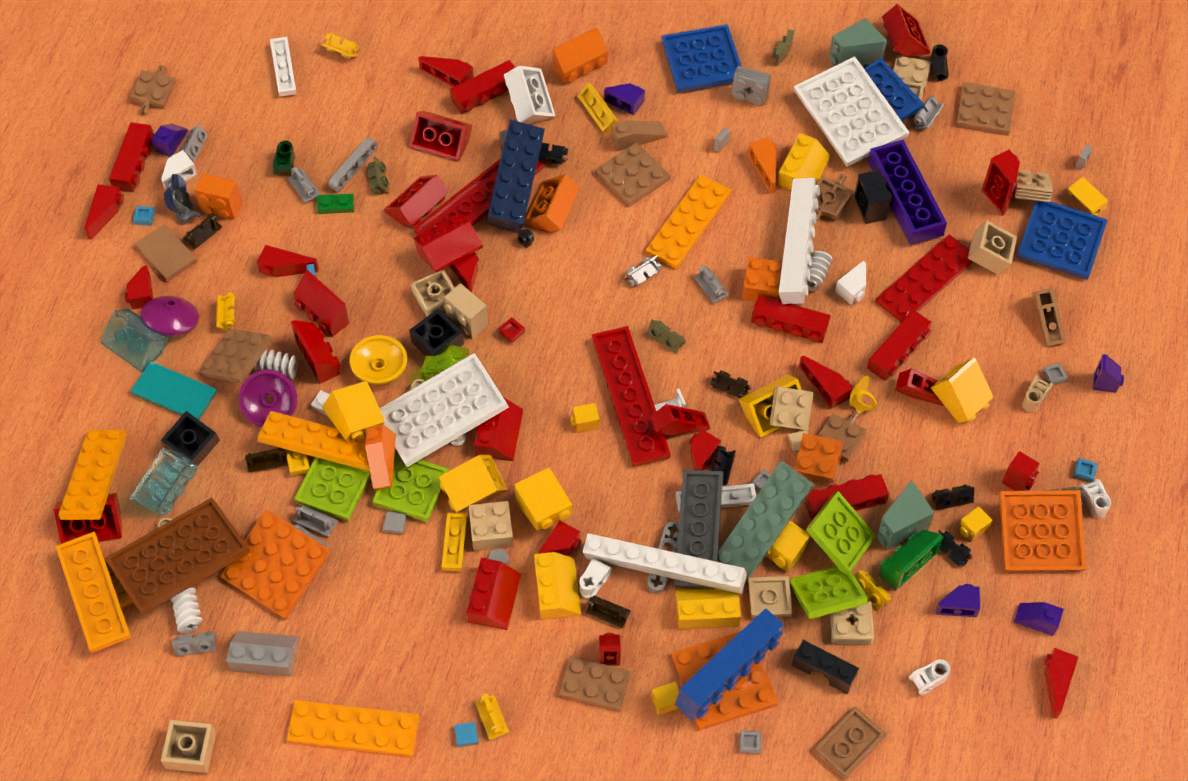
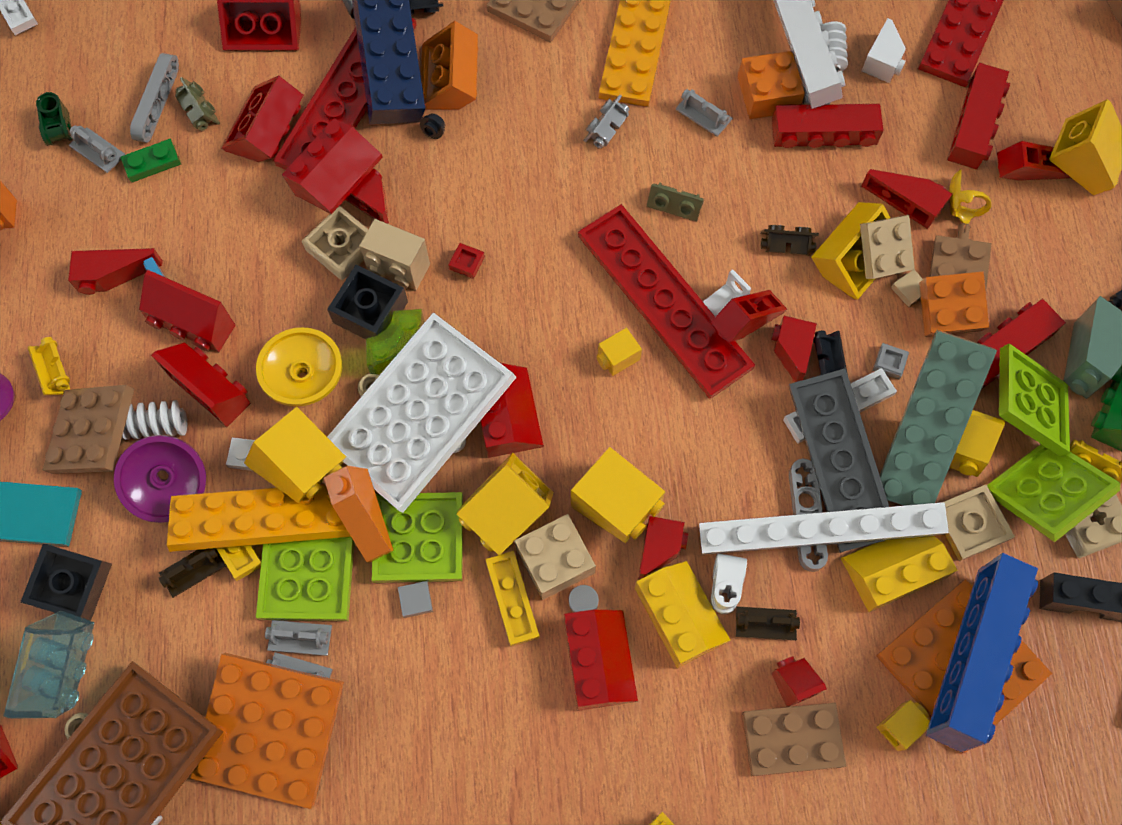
camera: 20 degrees left, 10 degrees up
light grey tile [739,731,761,754] -> none

